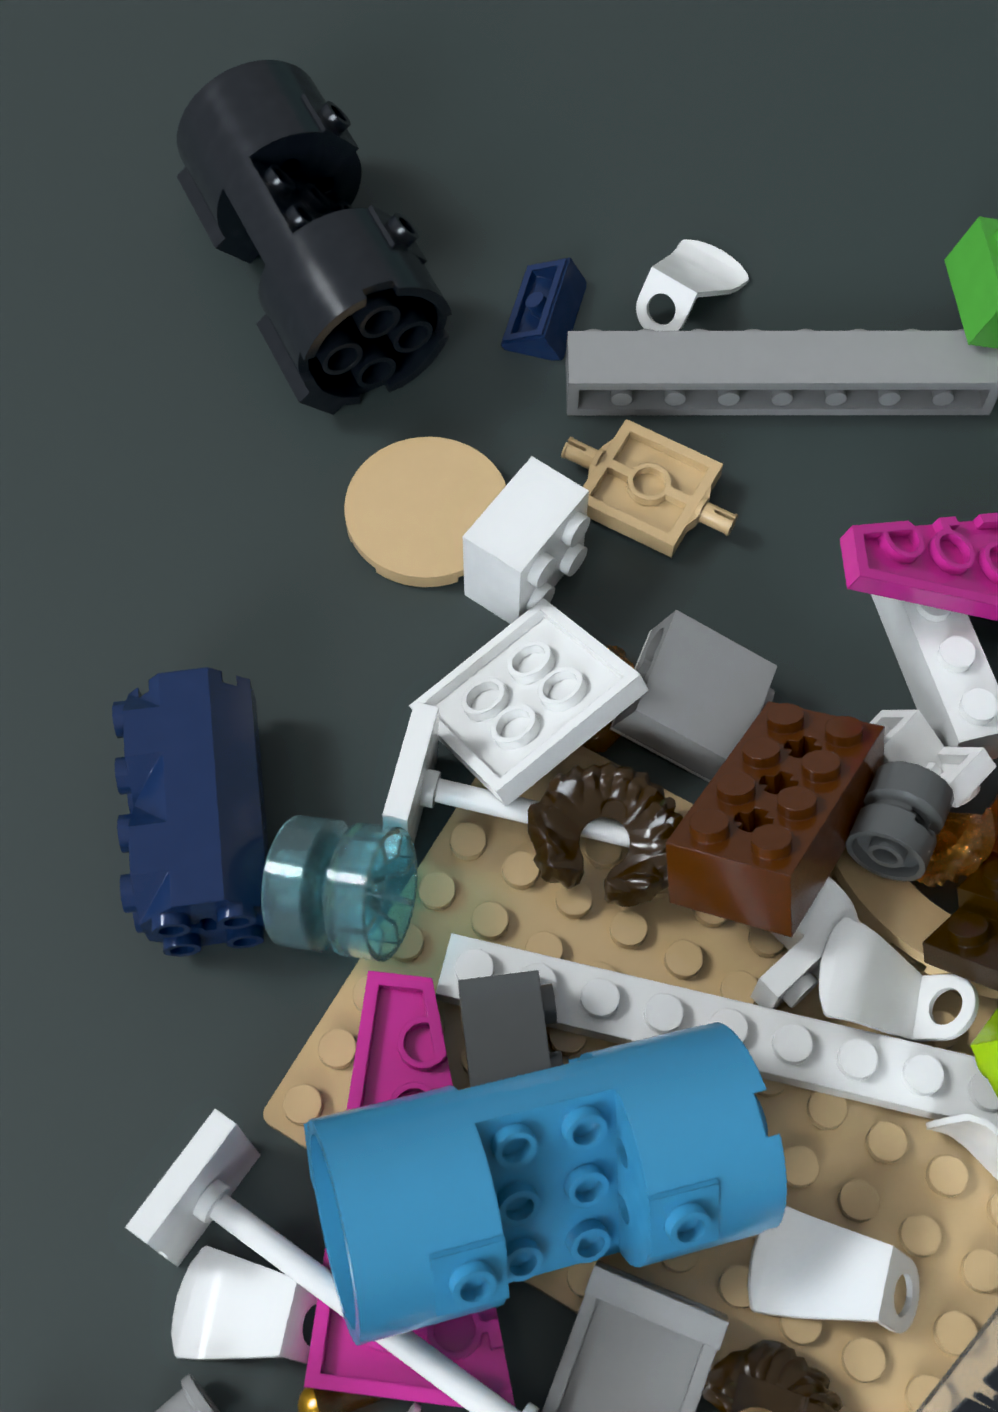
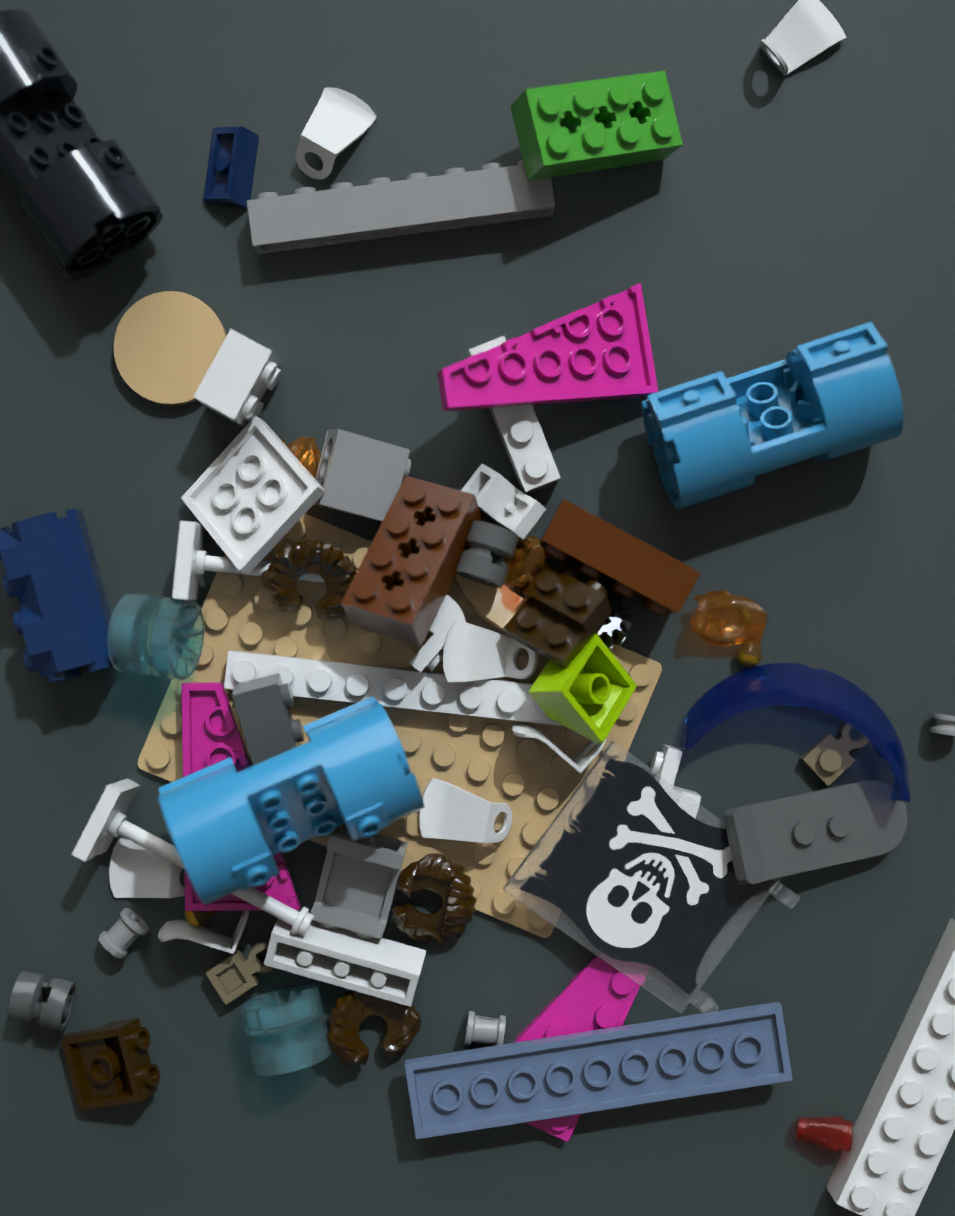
camera: 10 degrees left, 25 degrees up
tan plate [561,419,738,558] -> none

